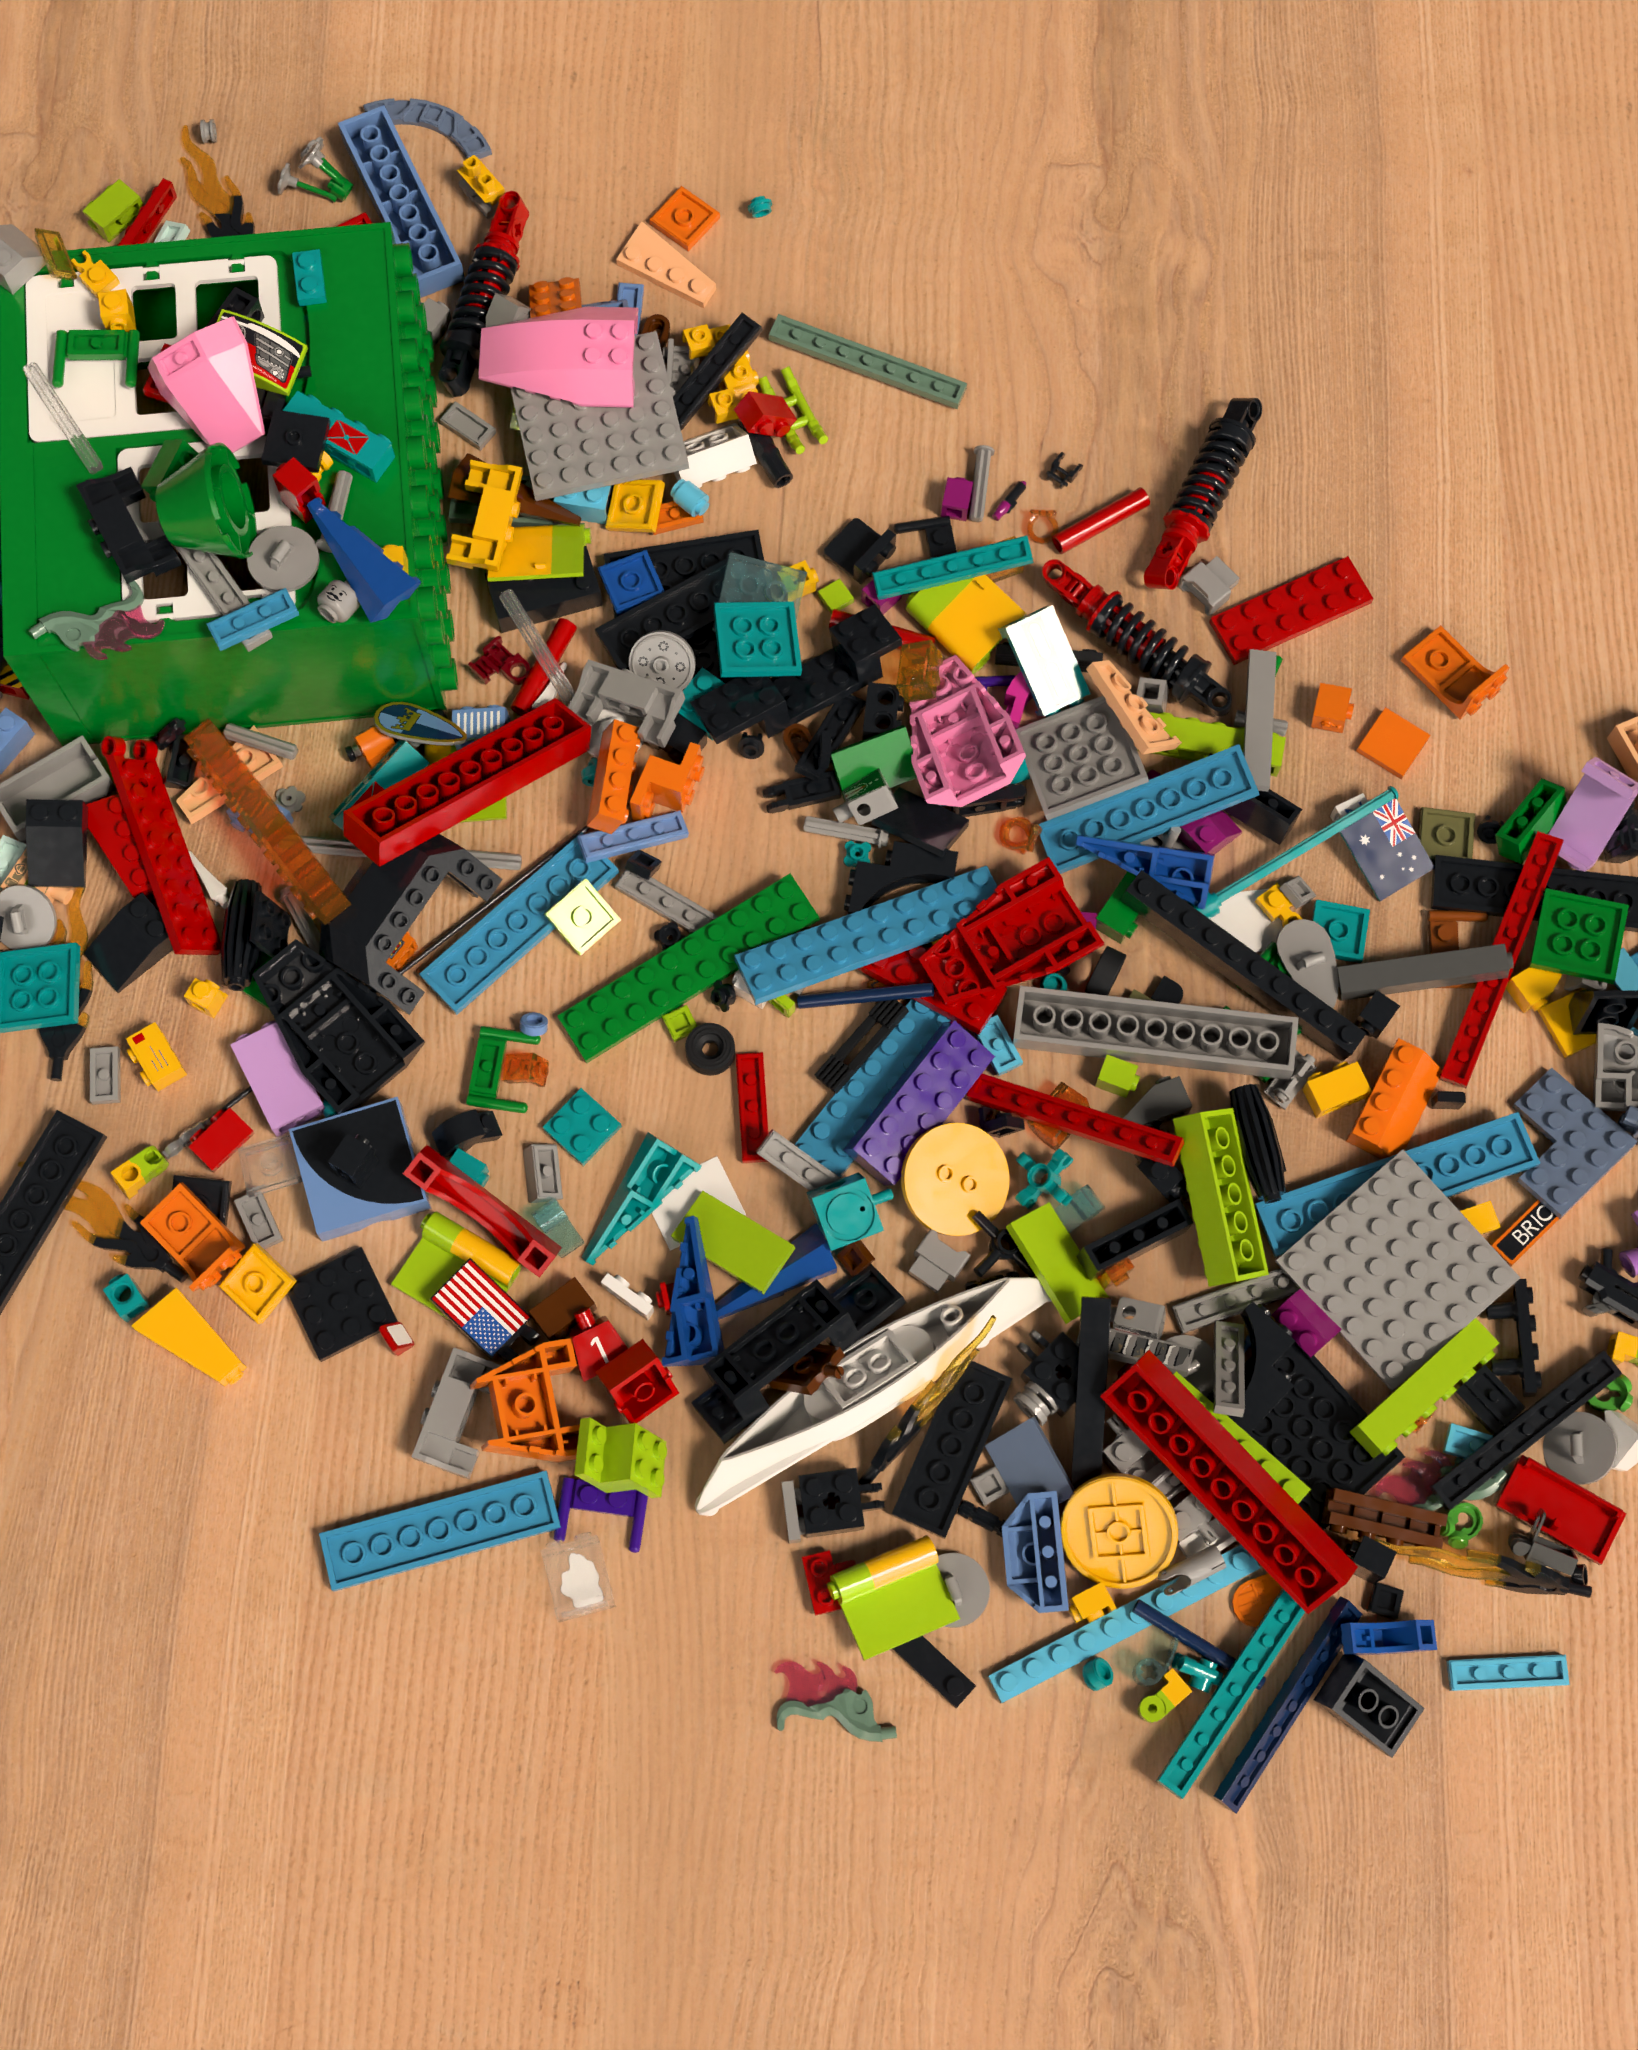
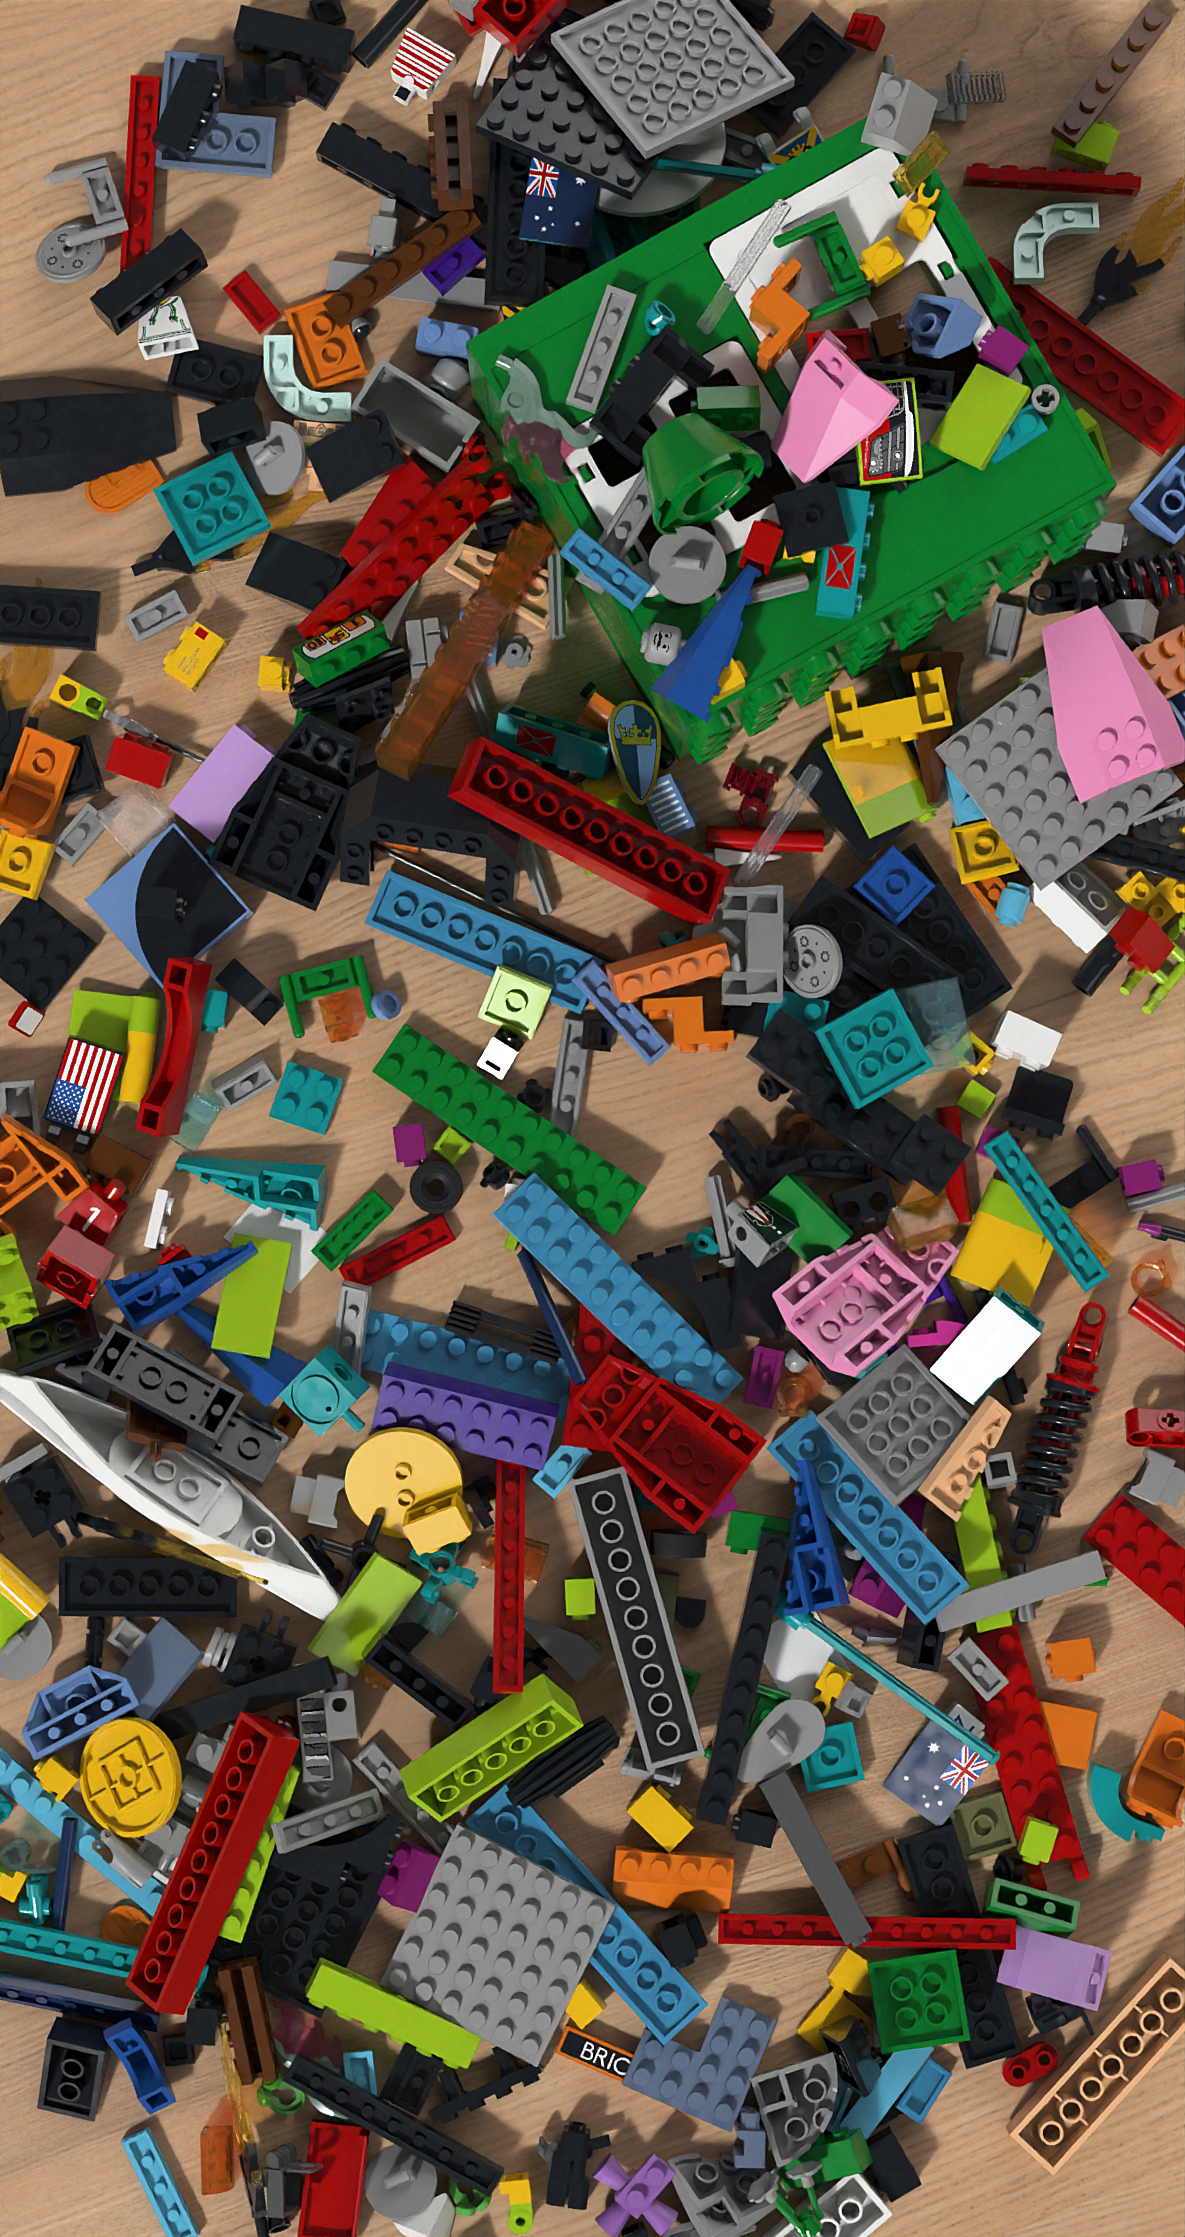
camera: 60 degrees right, 15 degrees up
none -> black tile [6,1302,102,1376]
none -> clear orange brick [200,2125,235,2195]
none -> green brick [292,610,390,688]
none -> green plate [311,1189,394,1272]
none -> black tile [389,1622,431,1652]
none -> magenta brick [393,1123,427,1168]
none -> yellow brick [402,1492,473,1555]
none -> light grey brick [405,617,453,683]
none -> light grey head [427,358,470,402]
none -> red piece [461,430,486,461]
none -> bracket [477,1028,524,1080]
none -> light grey plate [566,284,637,414]
none -> teal tile [644,301,676,336]
none -> black brick [656,1912,699,1969]
none -> magenta plate [743,1345,785,1409]
none -> orange bracket [749,257,810,376]
none -> light grey hinge [784,1347,810,1372]
none -> light grey bar [851,1624,899,1647]
none -> reddish brown brick [868,313,908,365]
none -> medium blue slope [904,293,983,359]
none -> lime tile [929,363,1031,471]
none -> light grey plate [947,1637,1009,1702]
none -> red hinge [959,1624,1090,1891]
none -> magenta brick [978,325,1029,378]
none -> white brick [988,1010,1063,1072]
none -> lime brick [1017,1816,1059,1865]
none -> light grey bush [1031,384,1060,415]
none -> reddish brown plate [1050,2,1172,148]
none -> teal arch [1087,1761,1165,1843]

